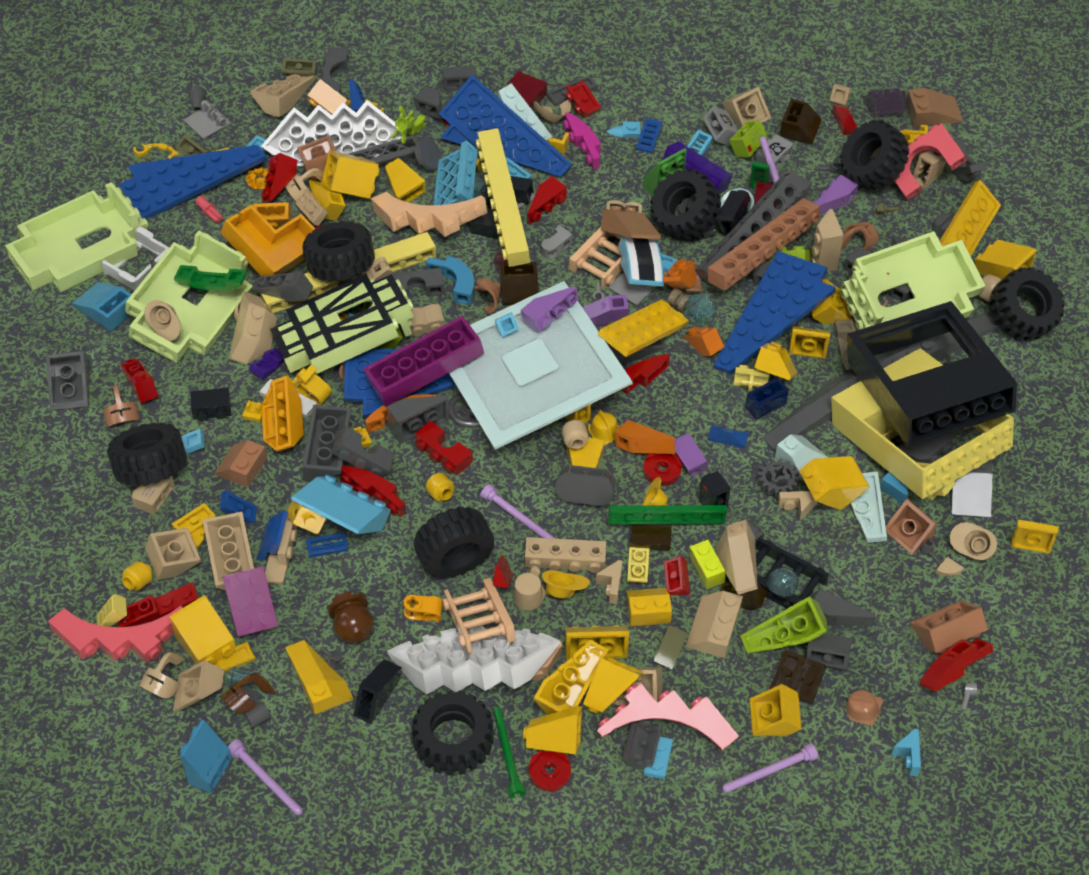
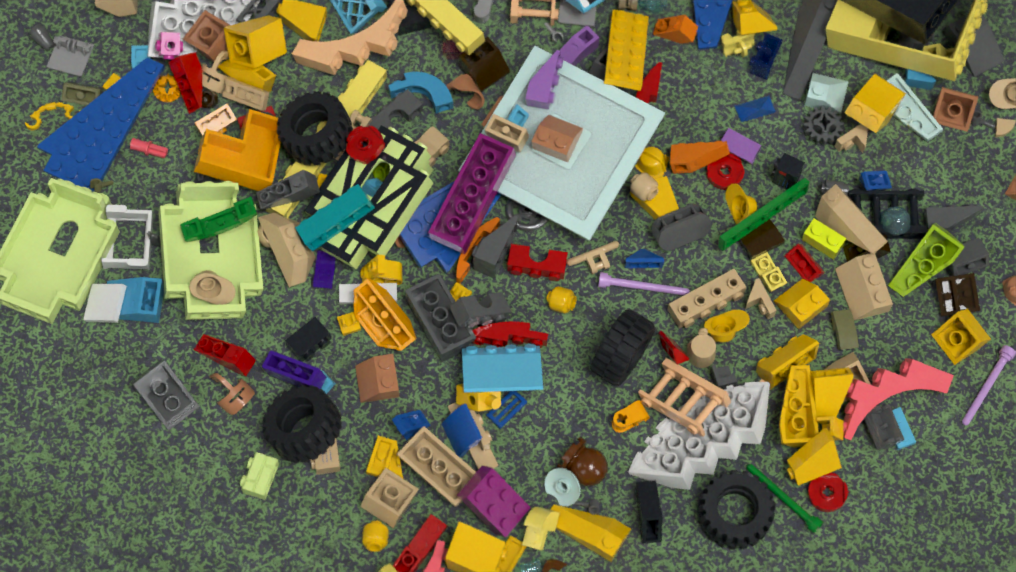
camera: 35 degrees left, 15 degrees up
none -> white tile [83,284,127,323]
none -> olive hand [90,178,114,193]
none -> brick [155,32,183,60]
none -> dark brown tile [202,90,218,108]
none -> yellowish green brick [240,452,279,500]
none -> dark purple brick [262,350,327,389]
none -> teal brick [295,184,375,252]
none -> red plate [346,125,385,164]
none -> tan brick [485,114,529,153]
none -> light yellow brick [522,507,560,550]
none -> nougat slope [531,115,583,162]
none -> light aqua dish [545,468,580,506]
none -> tan piece [566,241,619,274]
none -> blue slope [625,249,664,268]
none -> dark grey panel [710,365,737,389]
none -> yellow panel [816,416,844,441]
none -> blue slope [859,171,892,191]

